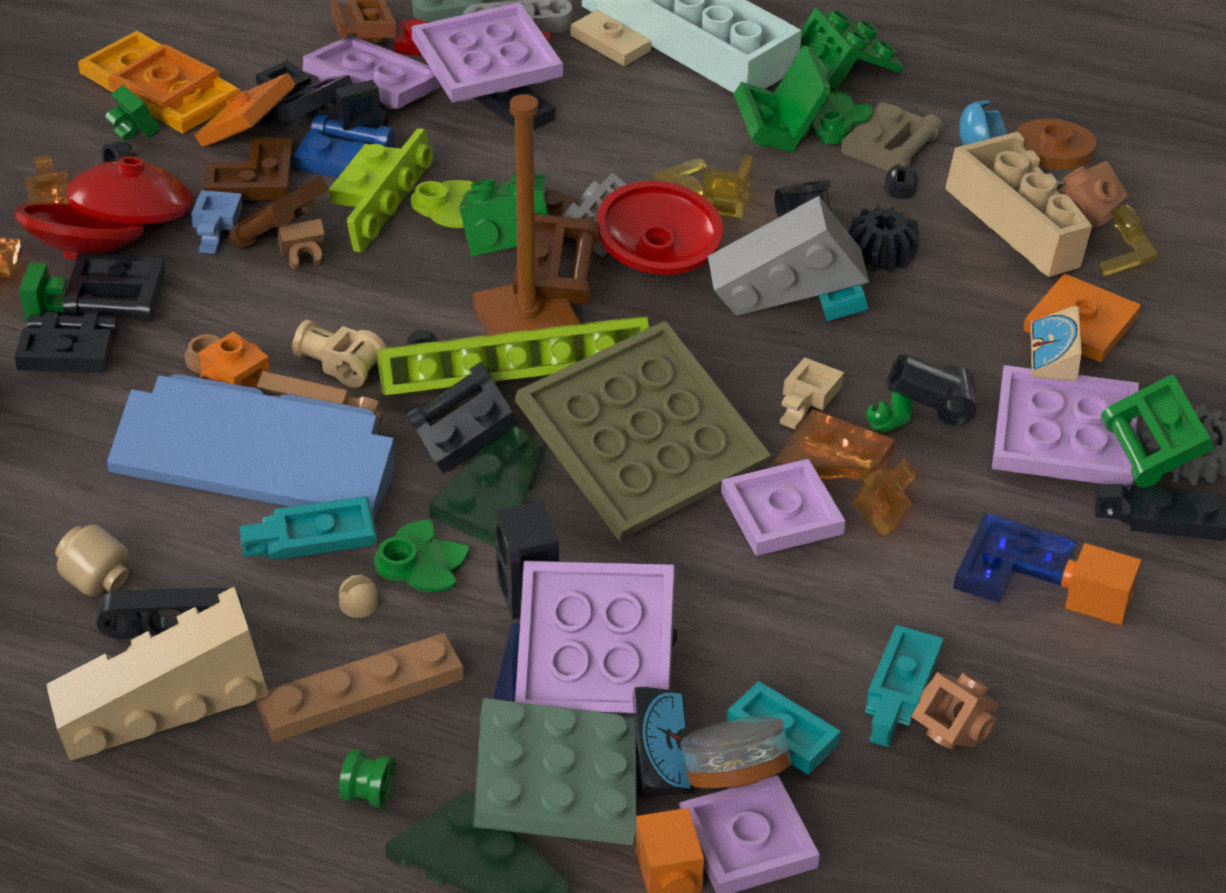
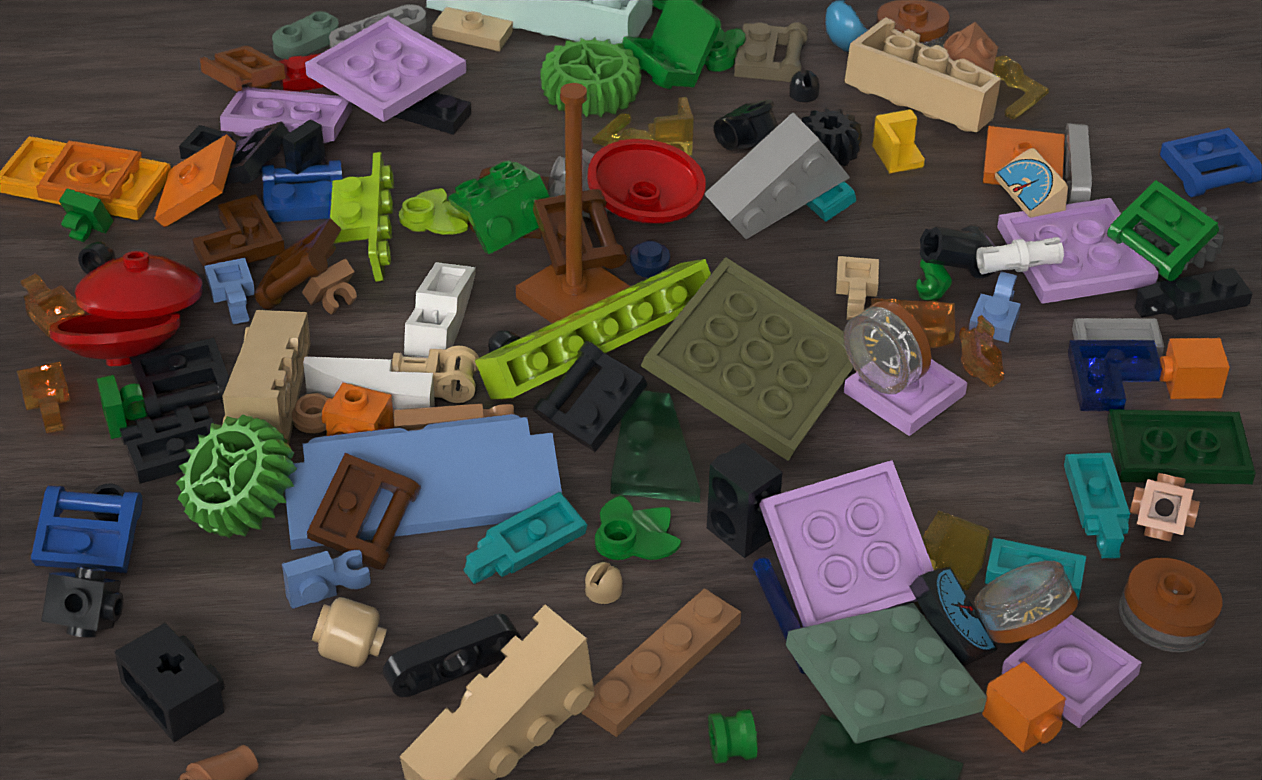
camera: 25 degrees left, 0 degrees up
none -> bright green gear [176,414,297,538]
none -> tan wedge [222,310,311,445]
none -> medium blue plate [282,550,371,609]
none -> white slope [303,357,435,418]
none -> reddish brown plate [307,453,421,570]
none -> white slope [404,262,476,358]
none -> bright green gear [541,37,641,118]
none -> dark blue plate [630,241,670,278]
none -> clear piece [844,301,931,394]
none -> yellow panel [872,109,925,173]
none -> clear yellow panel [922,510,990,590]
none -> medium blue plate [968,271,1021,343]
none -> white pin [976,237,1064,274]
none -> light grey beam [1064,123,1092,204]
none -> light grey tile [1072,318,1164,358]
none -> dark green tile [1107,409,1256,485]
none -> dark orange piece [1119,558,1223,652]

